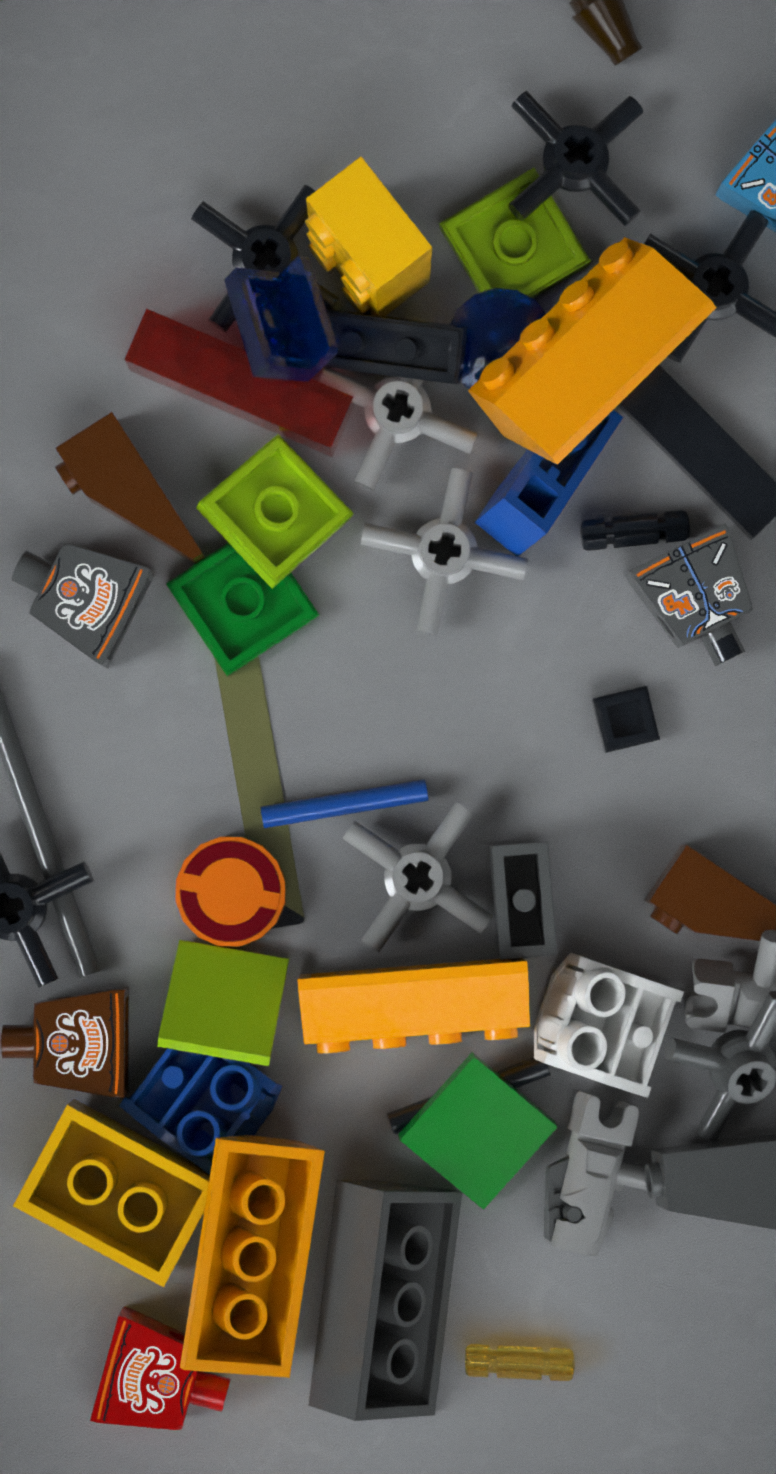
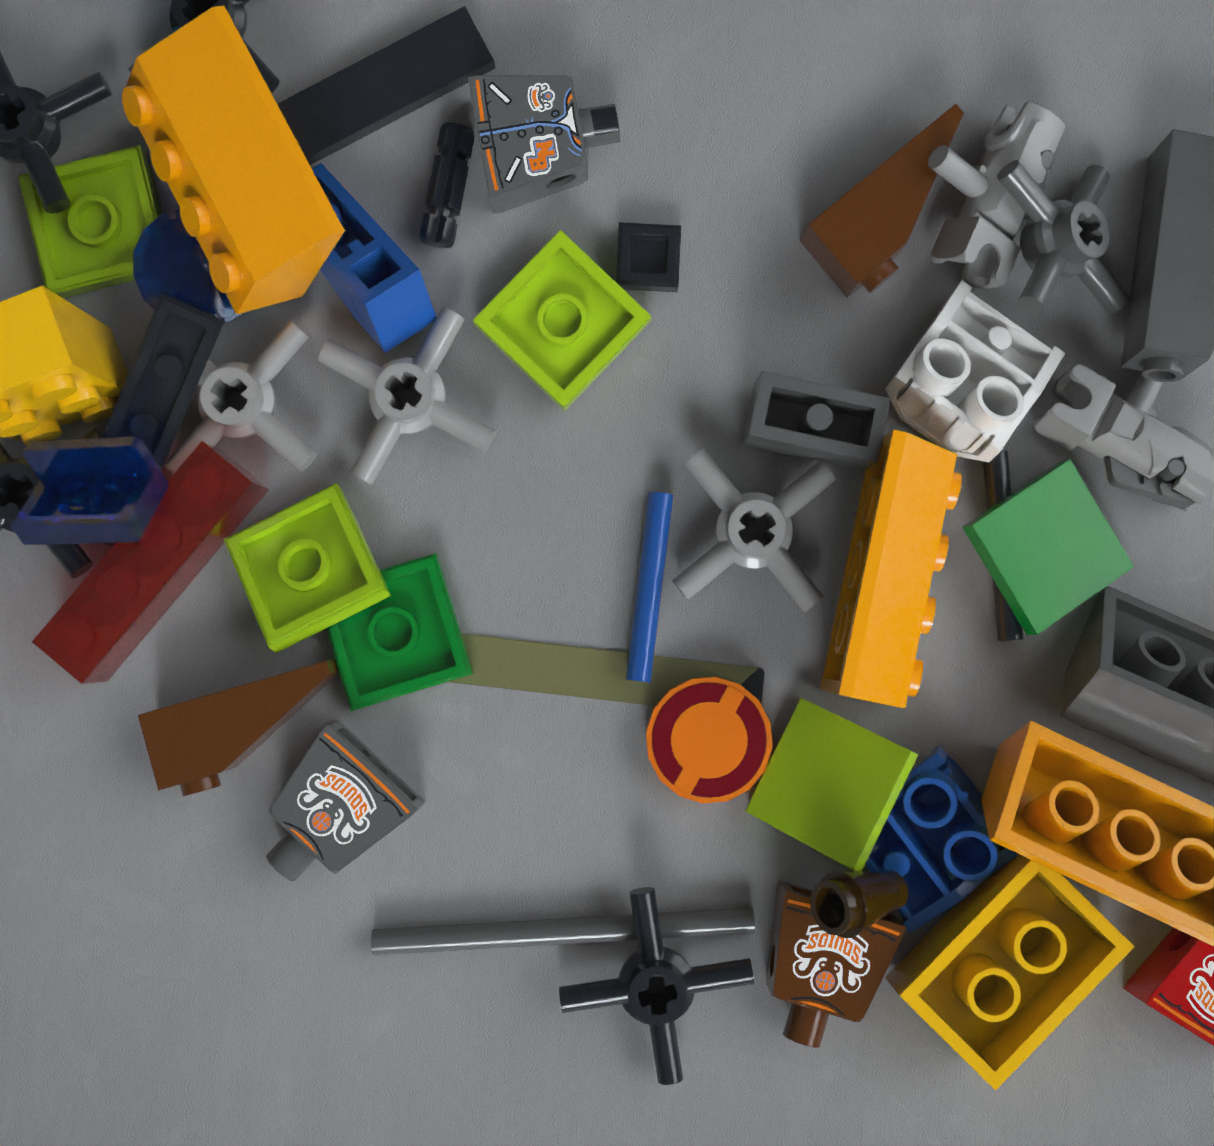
camera: 75 degrees left, 0 degrees up
none -> lime plate [473,230,652,411]
none -> dark brown cone [810,870,908,938]

